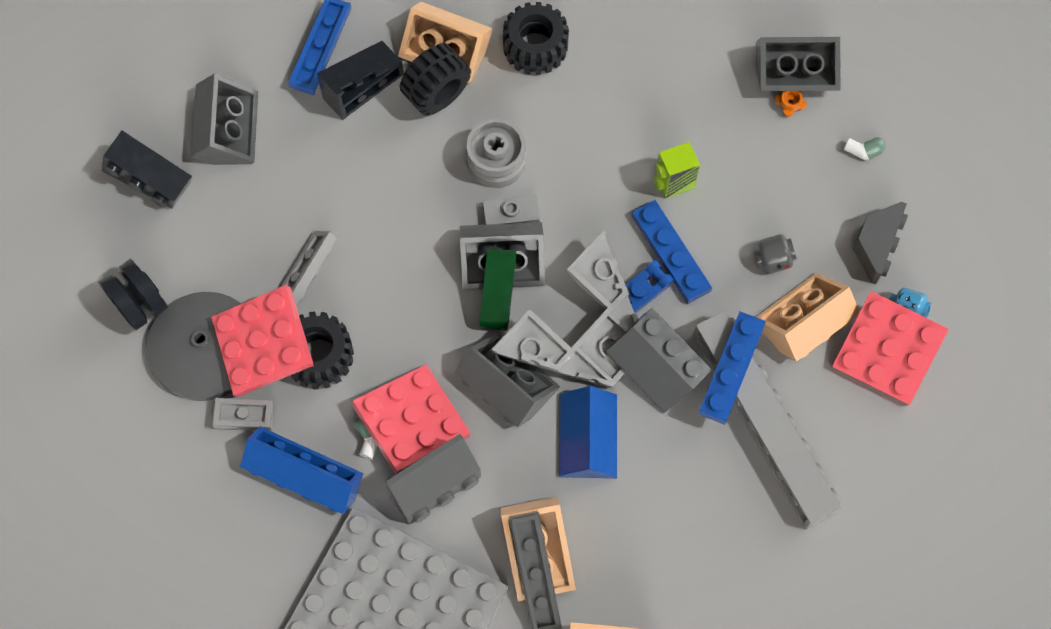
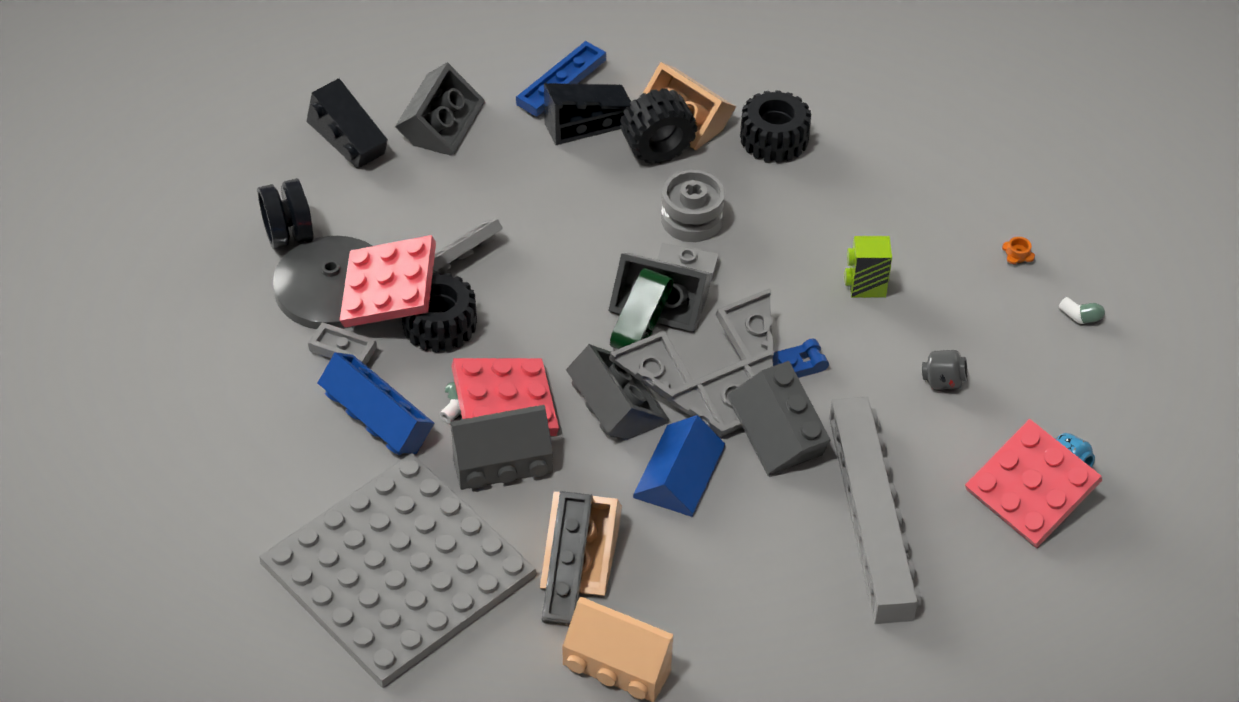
camera: 20 degrees right, 20 degrees down
blue plate [631,200,712,304] -> none
blue plate [698,311,766,425] -> none
dark grey slope [756,37,841,91] -> none
light nougat slope [757,273,860,361] -> none
dark grey slope [853,202,908,284] -> none

